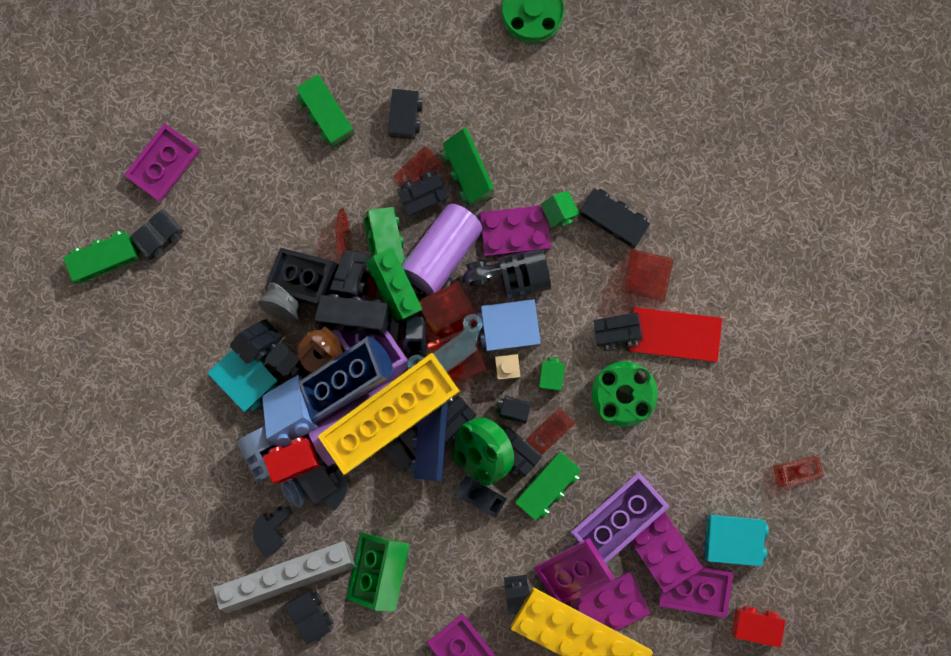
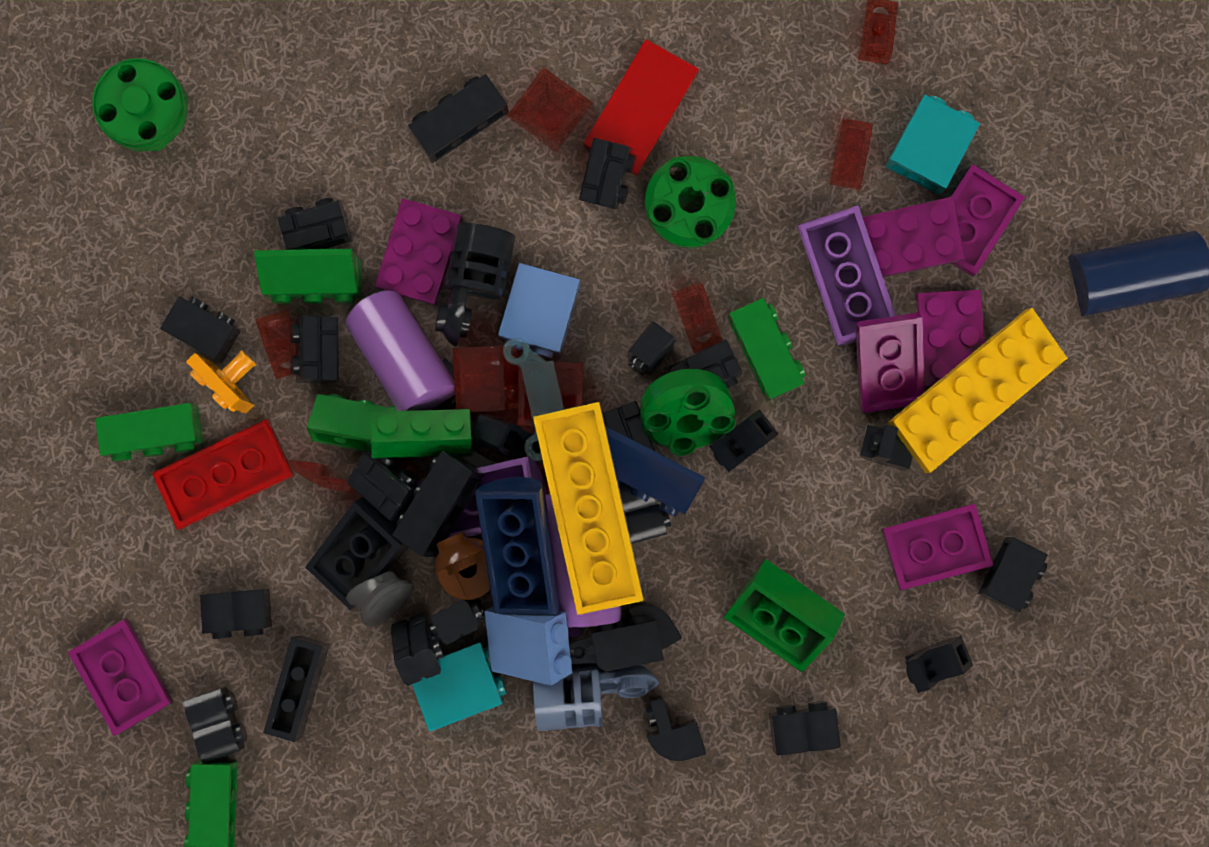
camera: 65 degrees left, 0 degrees up
light grey brick [214,541,356,613] -> none
red brick [263,437,321,485] -> none
tan brick [495,354,520,381] -> none
green brick [538,357,565,391] -> none
green brick [540,191,580,228] -> none
red brick [731,605,786,648] -> none
none -> red tile [152,419,294,530]
none -> light orange plate [186,350,257,414]
none -> black brick [200,589,272,639]
none -> black brick [263,635,330,742]
none -> black brick [278,198,353,250]
none -> clear red slope [830,119,873,190]

